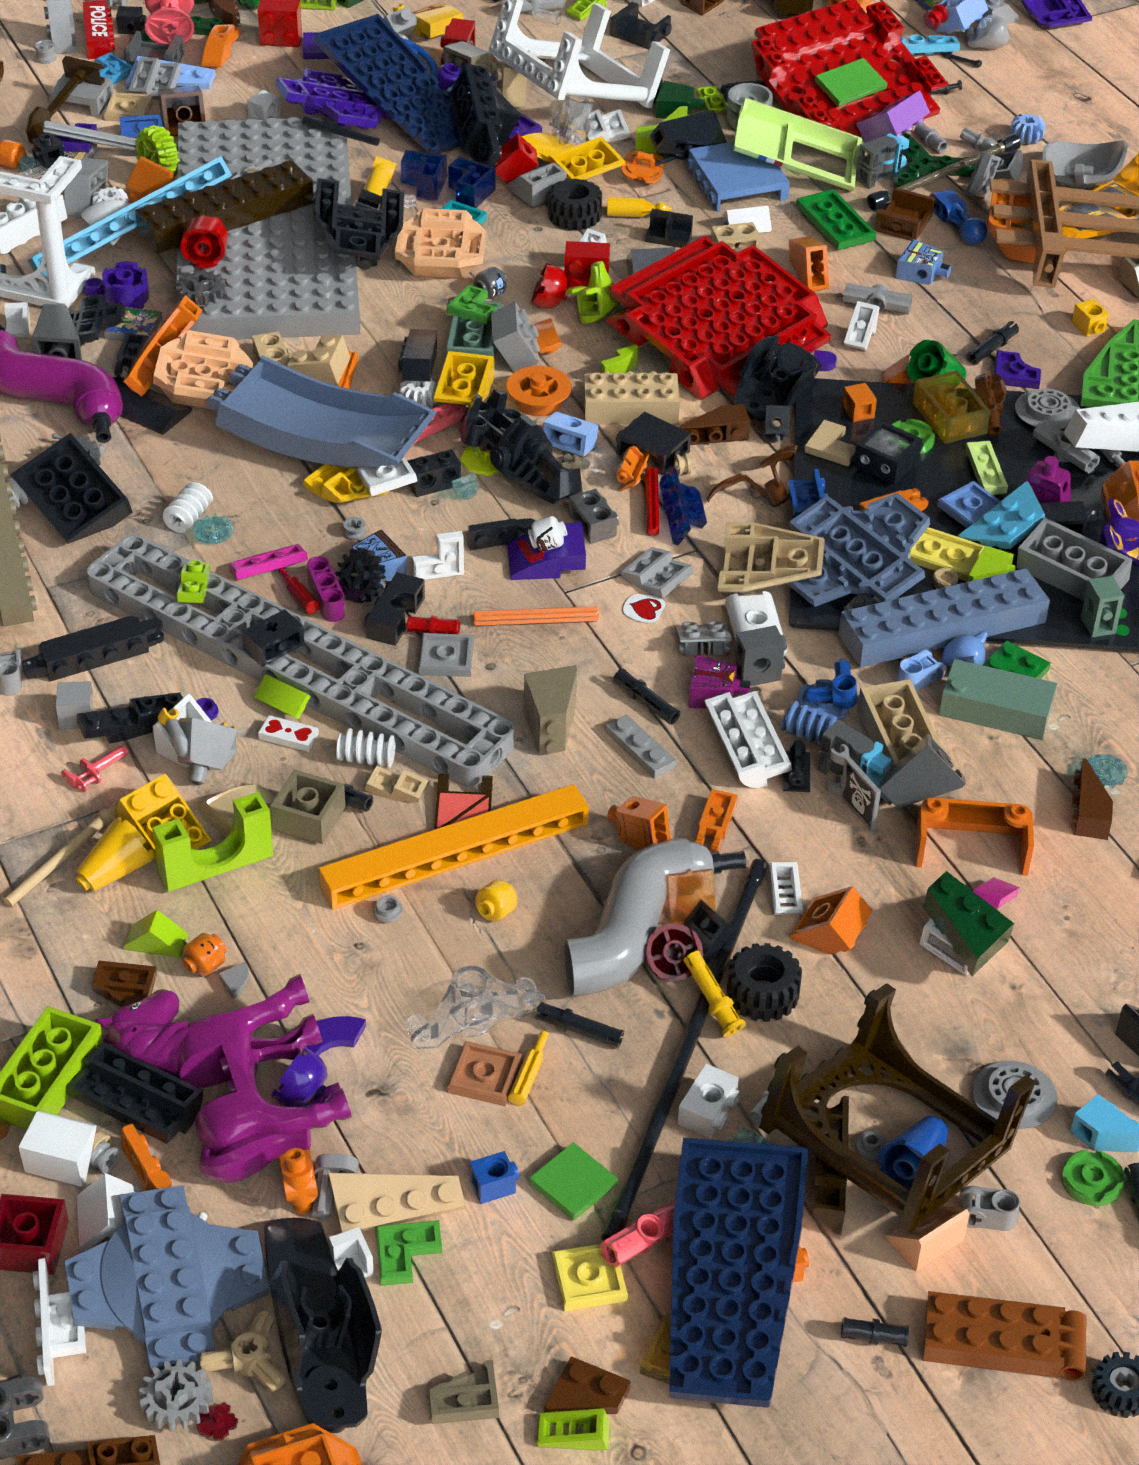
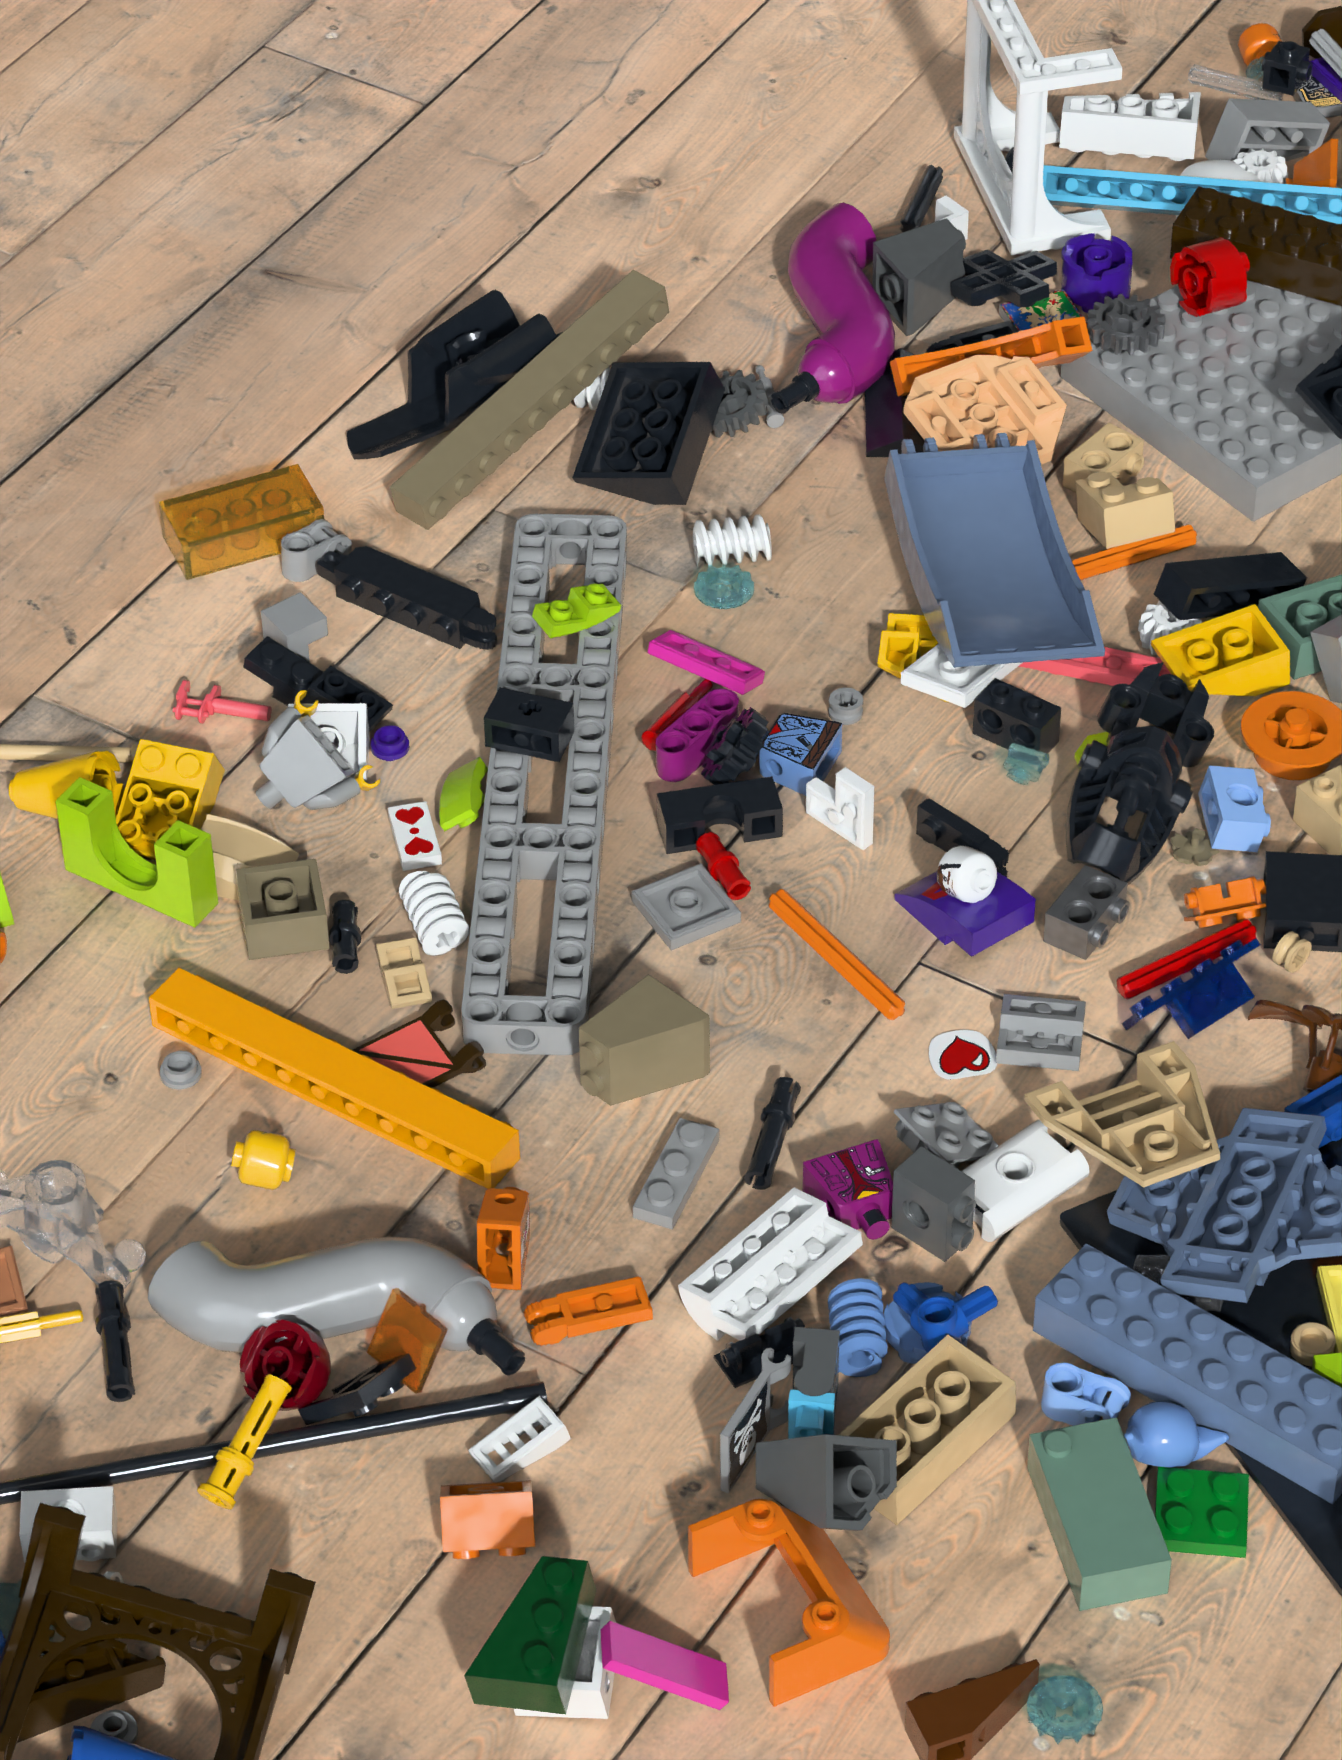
camera: 60 degrees right, 0 degrees up
black tyre [726,943,802,1022] -> none

